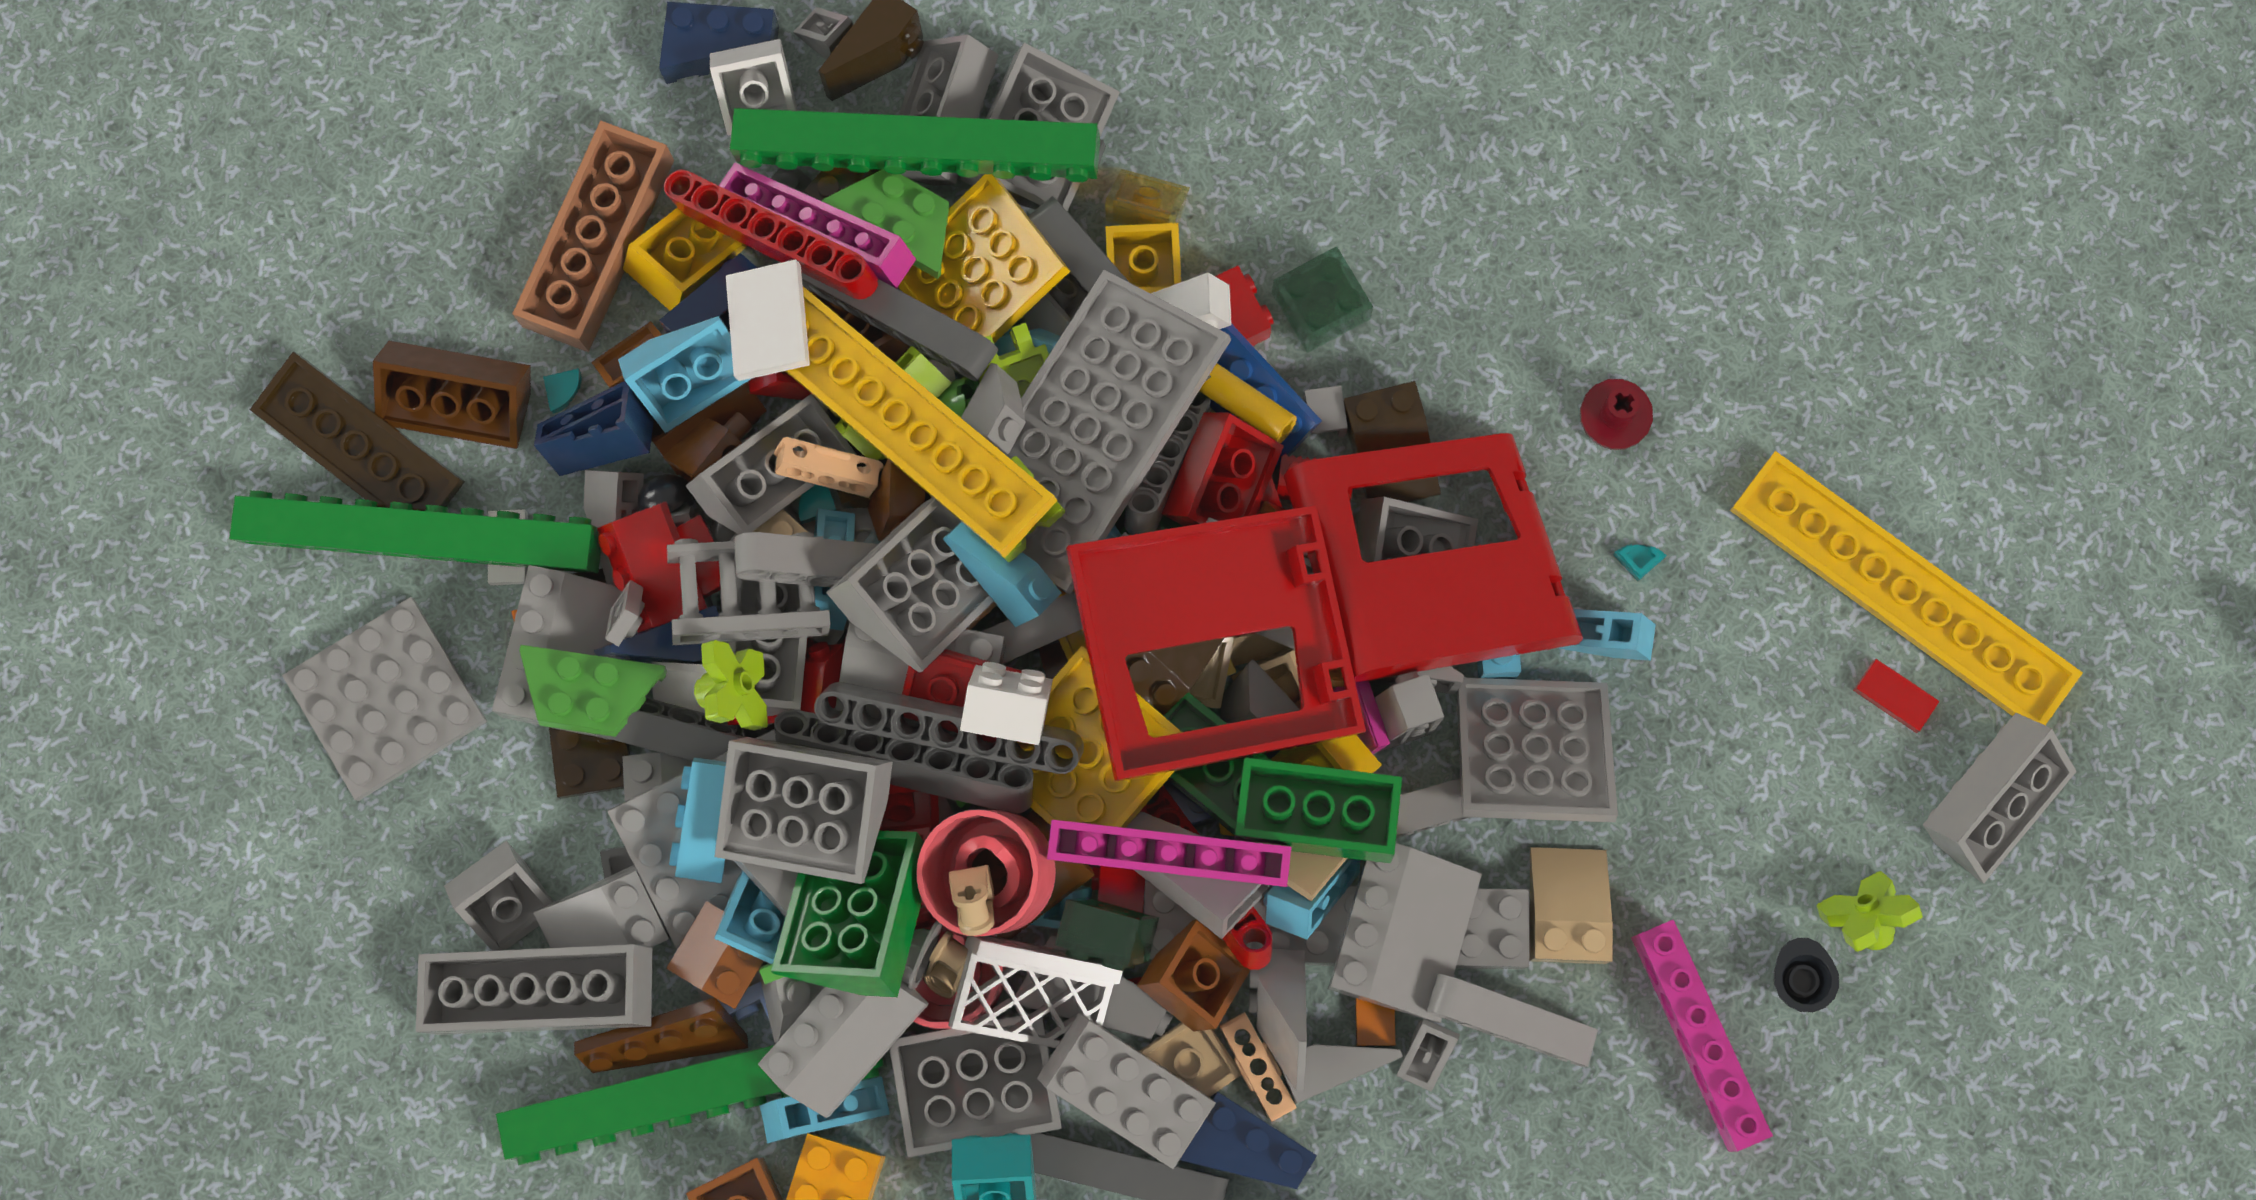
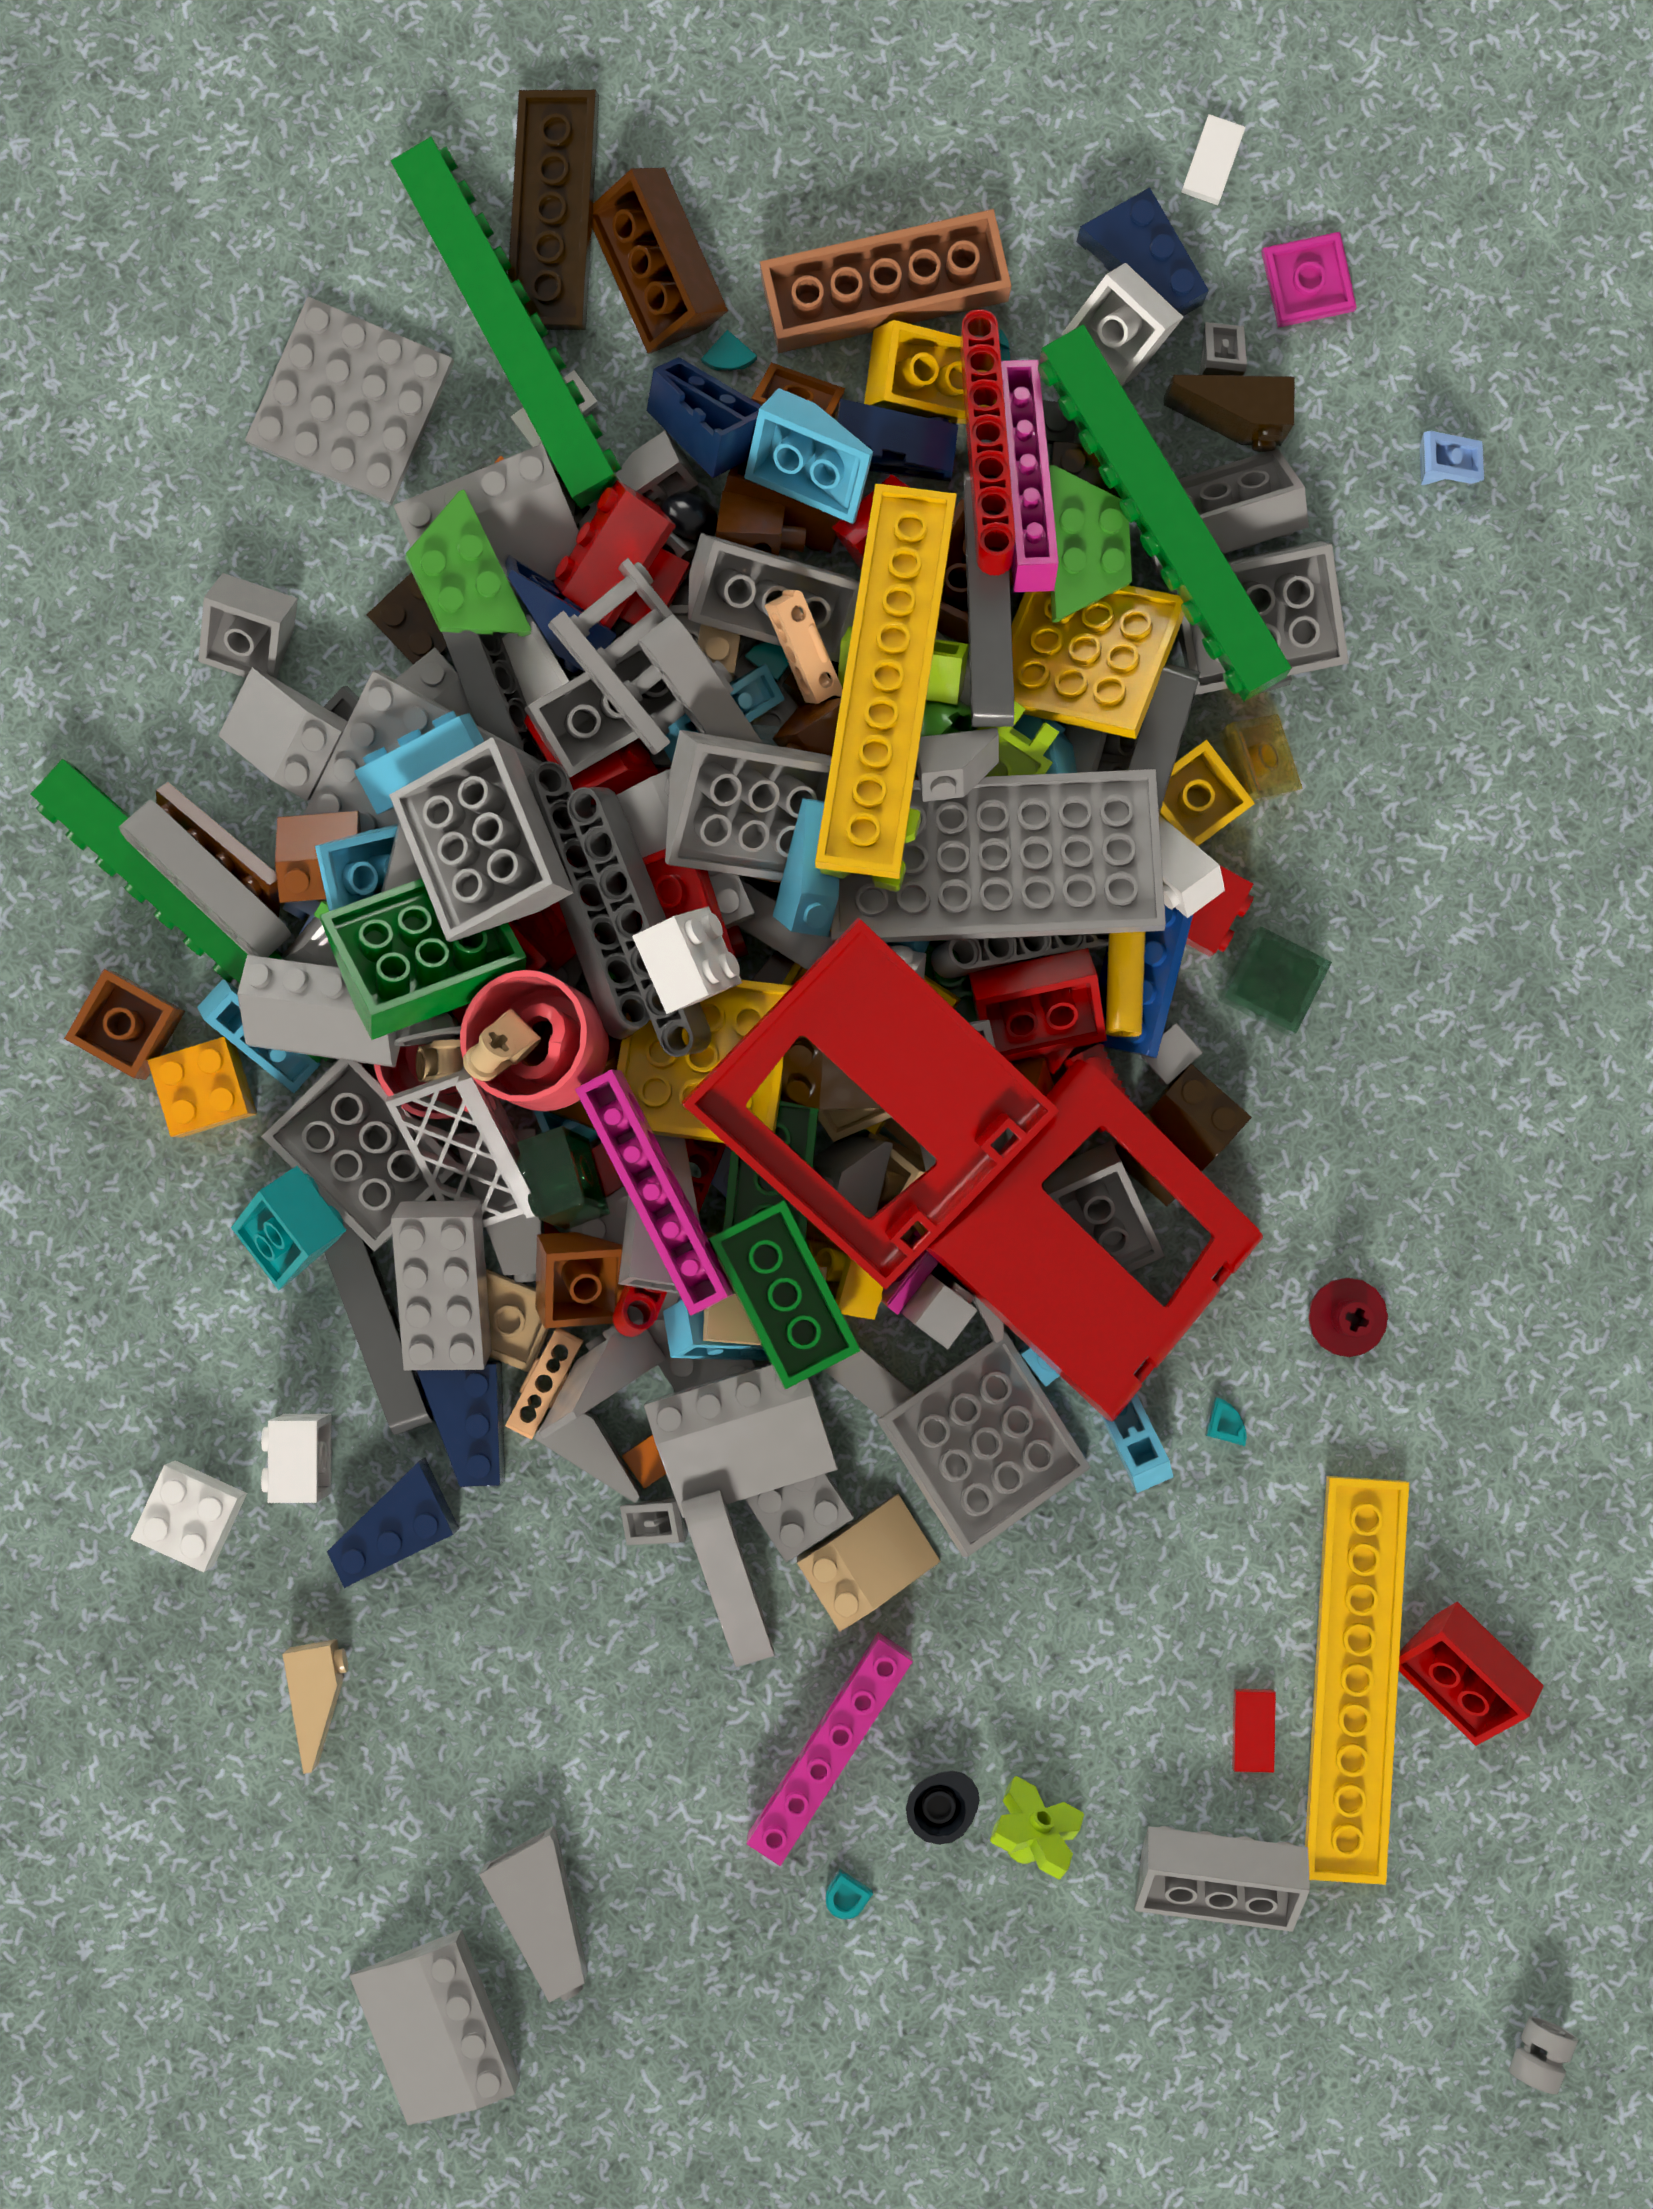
camera: 50 degrees right, 10 degrees up
light grey brick [416,944,653,1035] -> none
light grey plate [605,580,645,647] -> none
lime plant [694,640,768,730] -> none
white tile [726,259,810,381] -> none
none -> light grey beam [119,800,291,958]
none -> teal tile [826,1869,873,1920]
none -> red slope [1399,1601,1544,1746]

